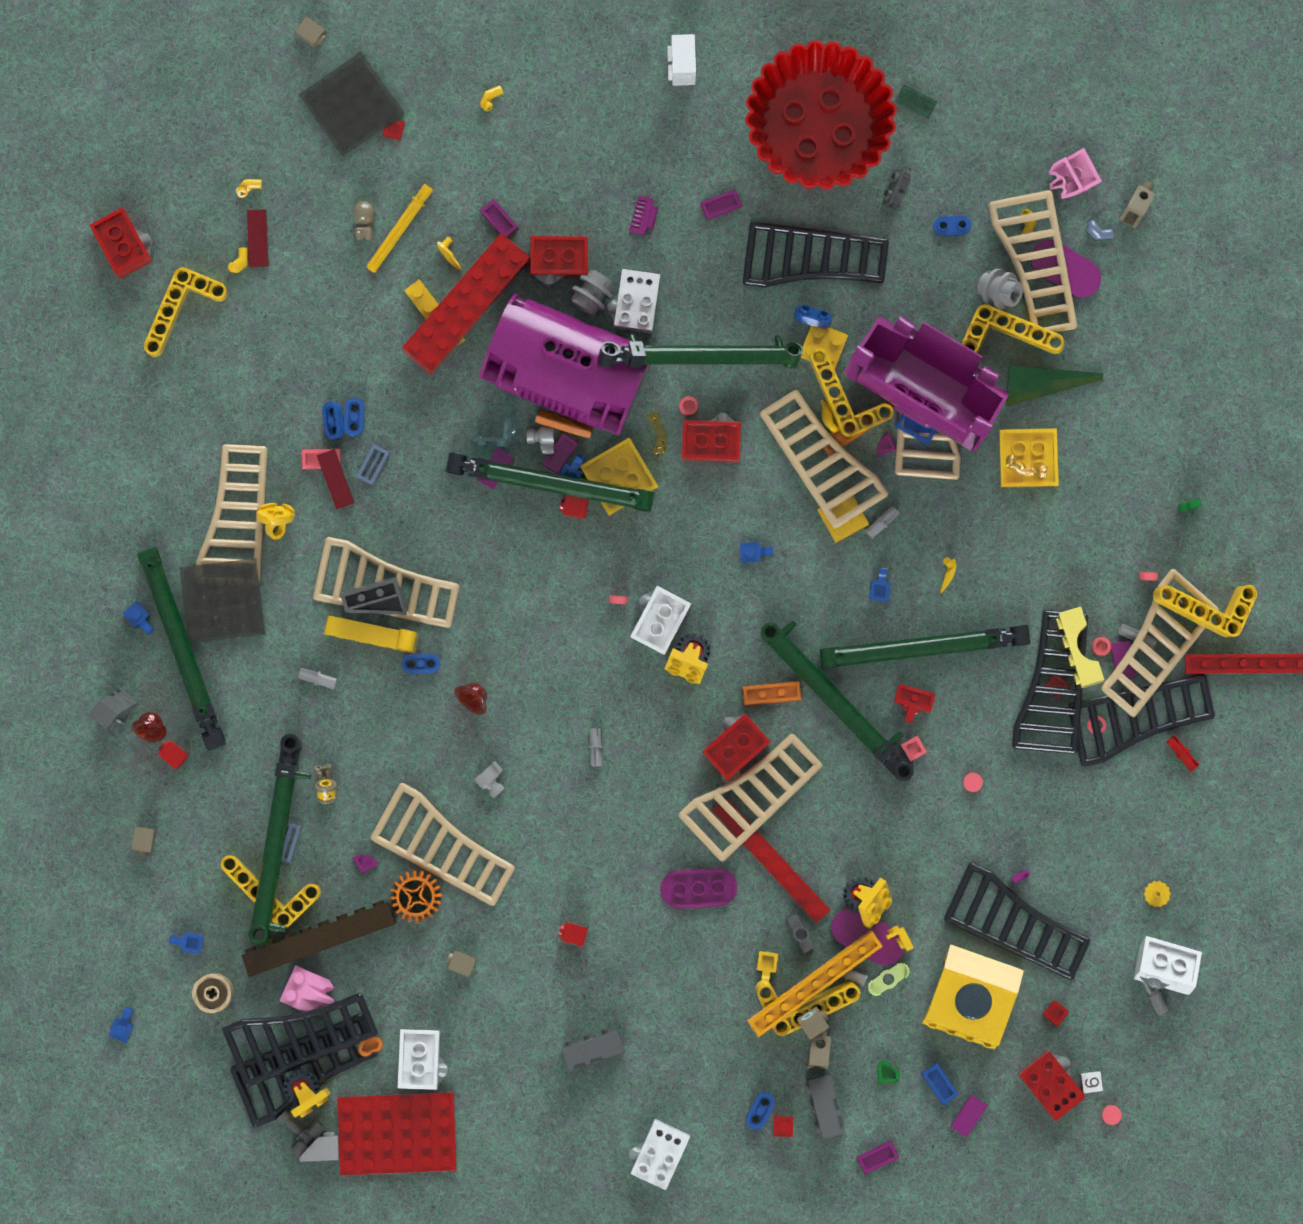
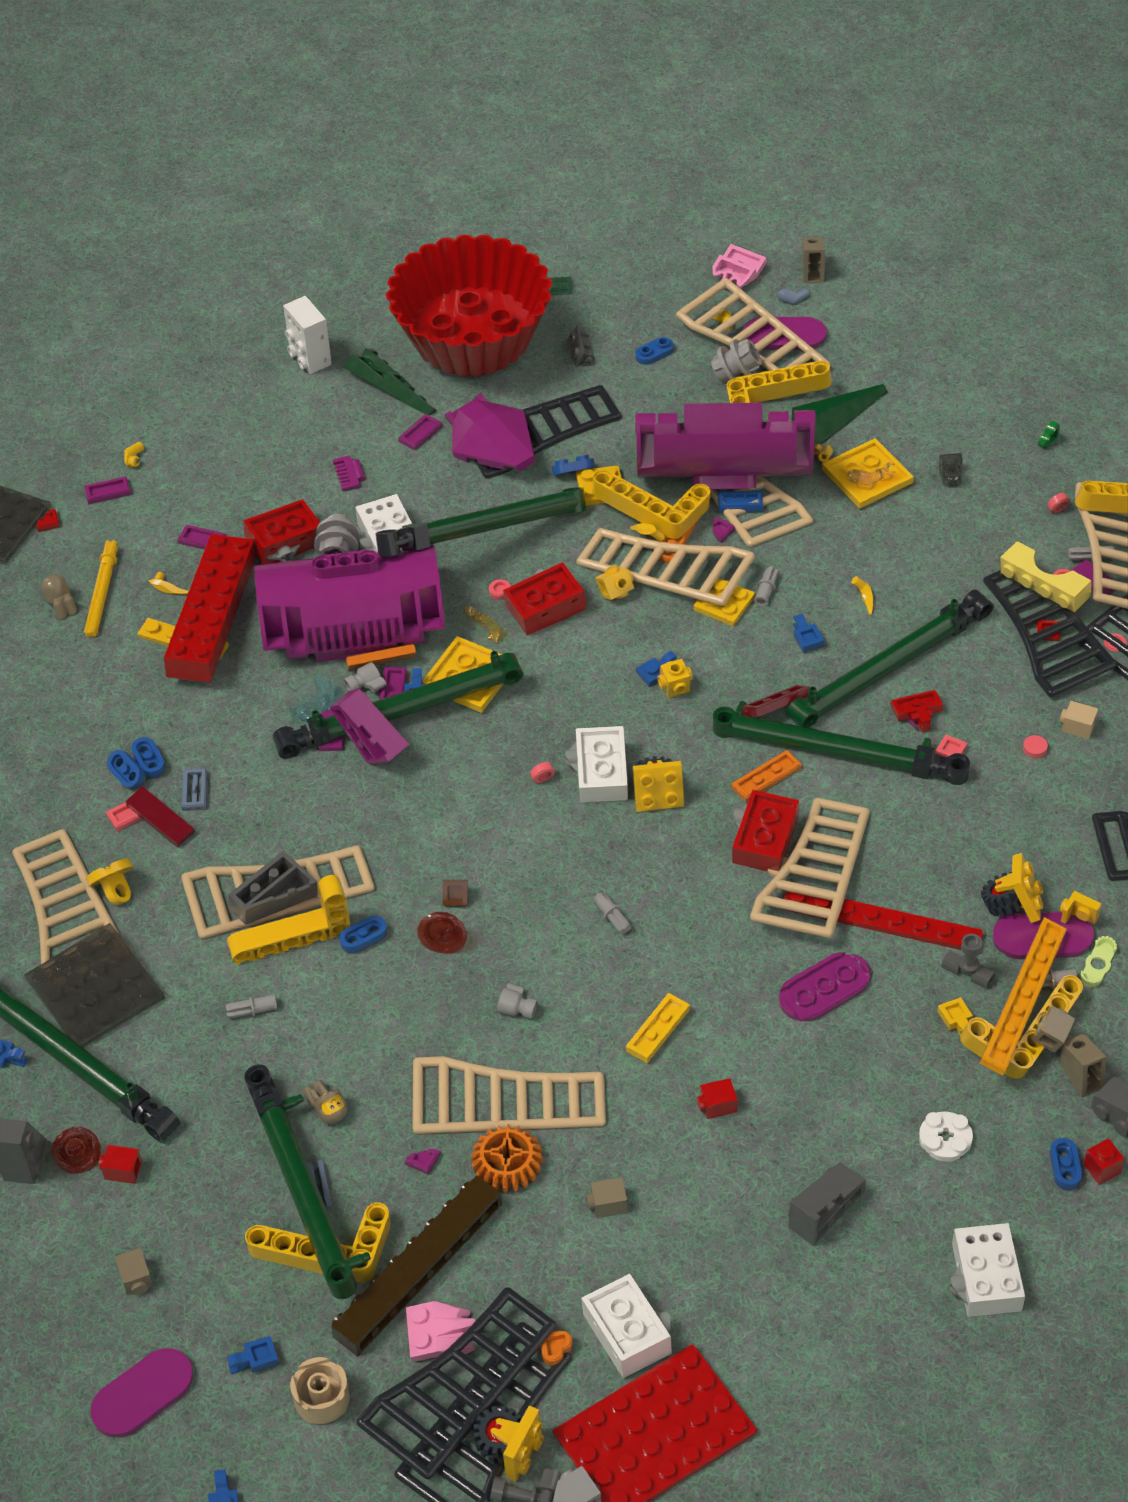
camera: 25 degrees left, 35 degrees down
red brick [560,495,589,520] -> none
none -> magenta tile [84,476,131,505]
none -> magenta tile [90,1348,193,1437]
none -> magenta wedge [329,689,409,764]
none -> dark green wedge [343,348,436,416]
none -> reddish brown plate [443,879,468,906]
none -> magenta windscreen [445,393,535,471]
none -> yellow brick [595,565,634,600]
none -> yellow plate [626,993,690,1064]
none -> yellow brick [657,659,693,698]
none -> dark red tile [742,685,810,717]
none -> yellow arm [814,444,833,462]
none -> white plate [919,1112,973,1162]
none -> clear smoke leg [938,453,963,488]
none -> tan brick [1059,701,1098,739]

